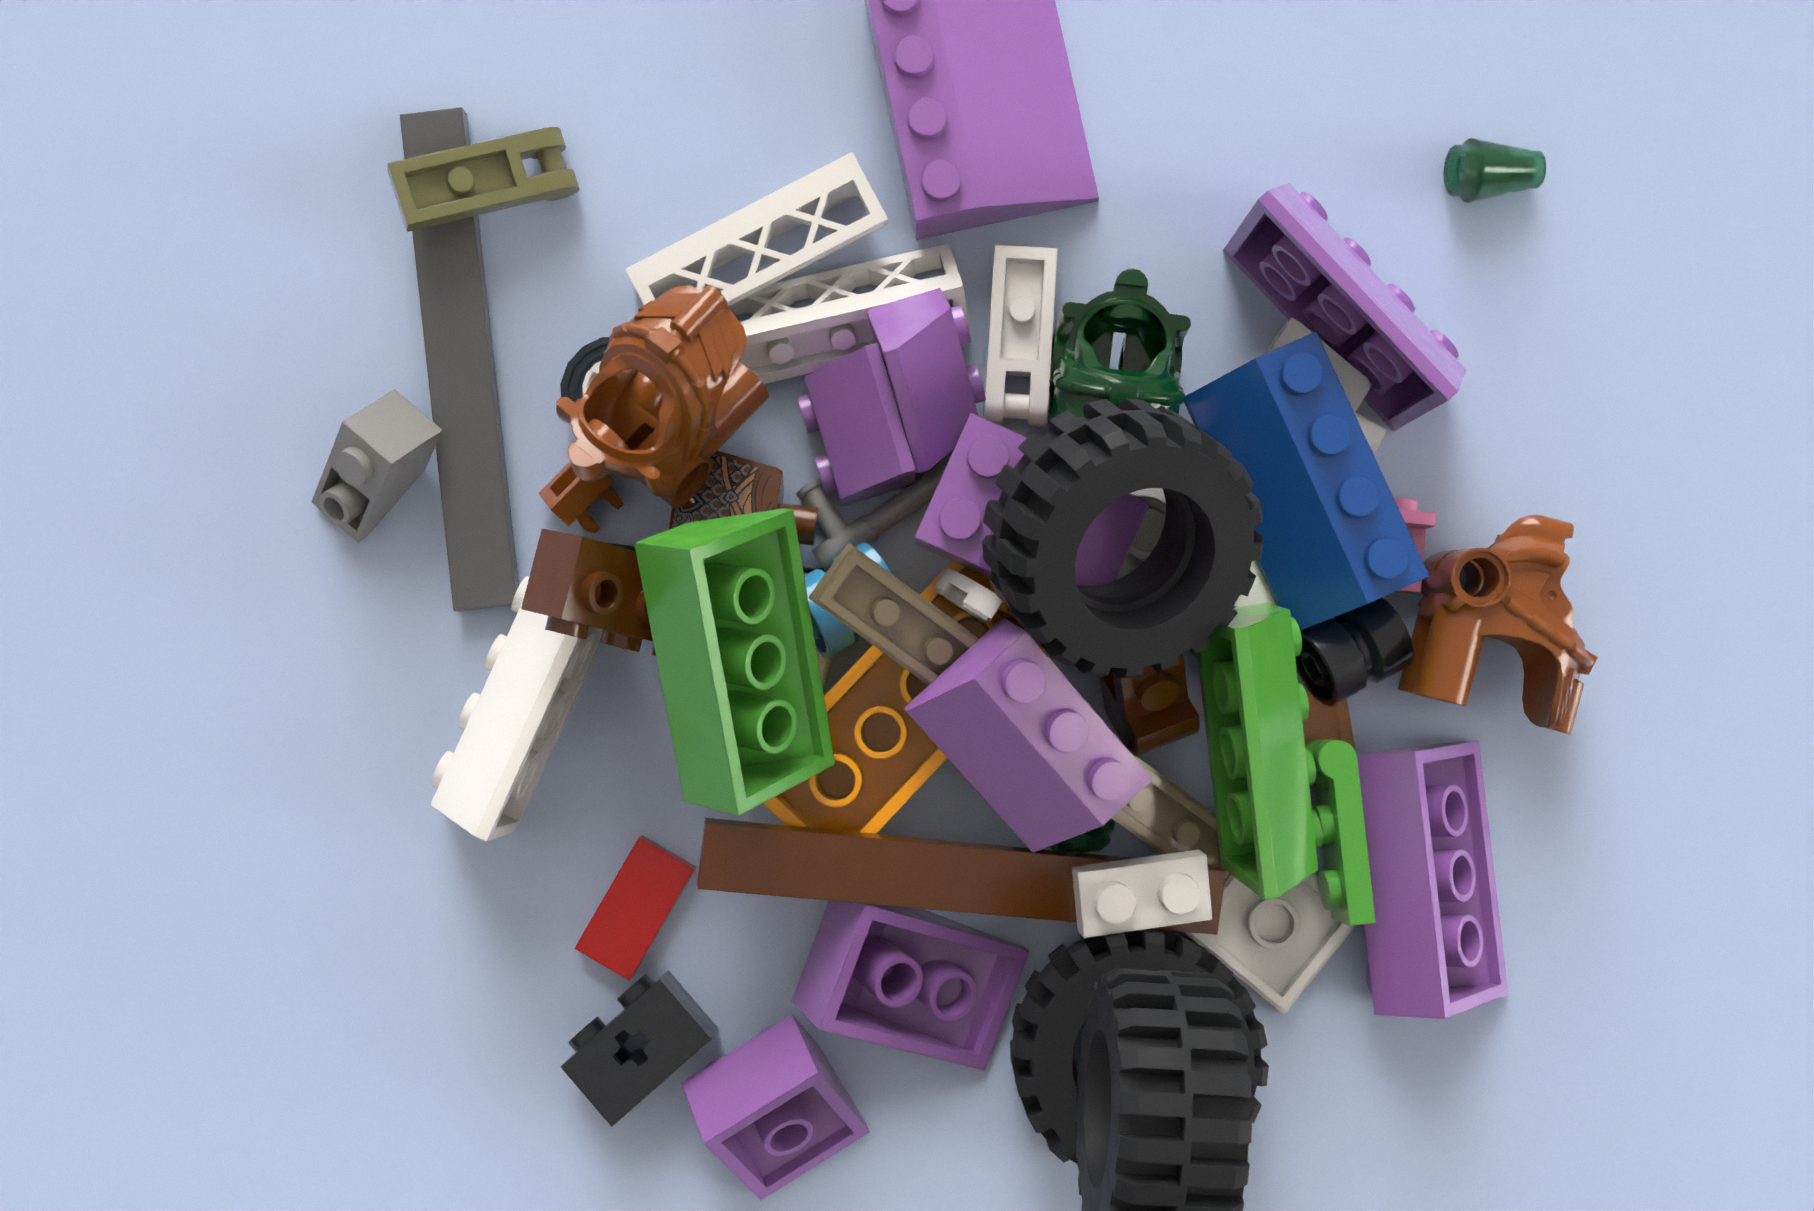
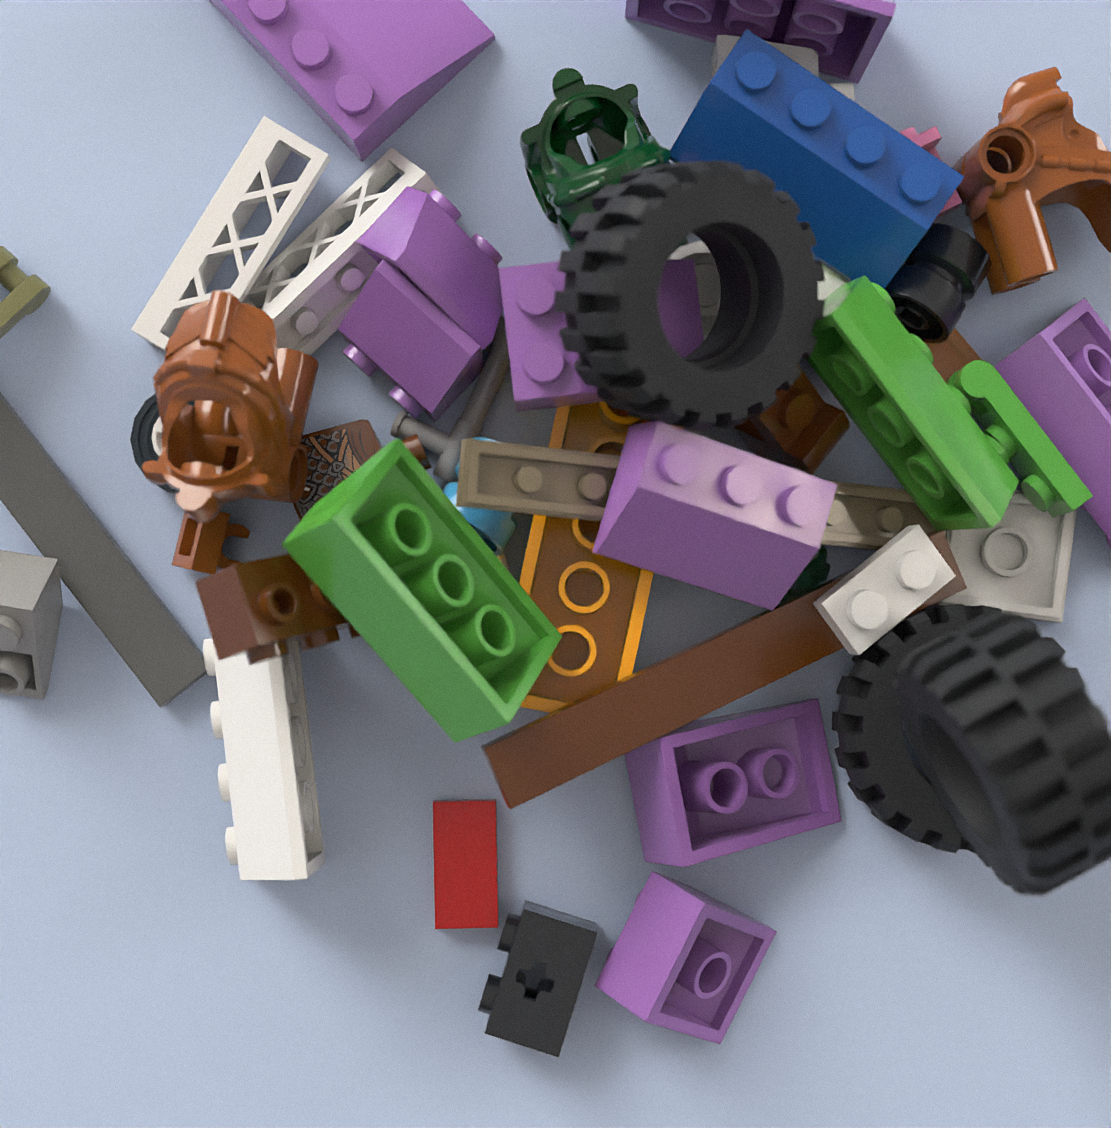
camera: 30 degrees left, 0 degrees up
white tile [934,568,1002,623] -> none
white plate [983,244,1058,427] -> none

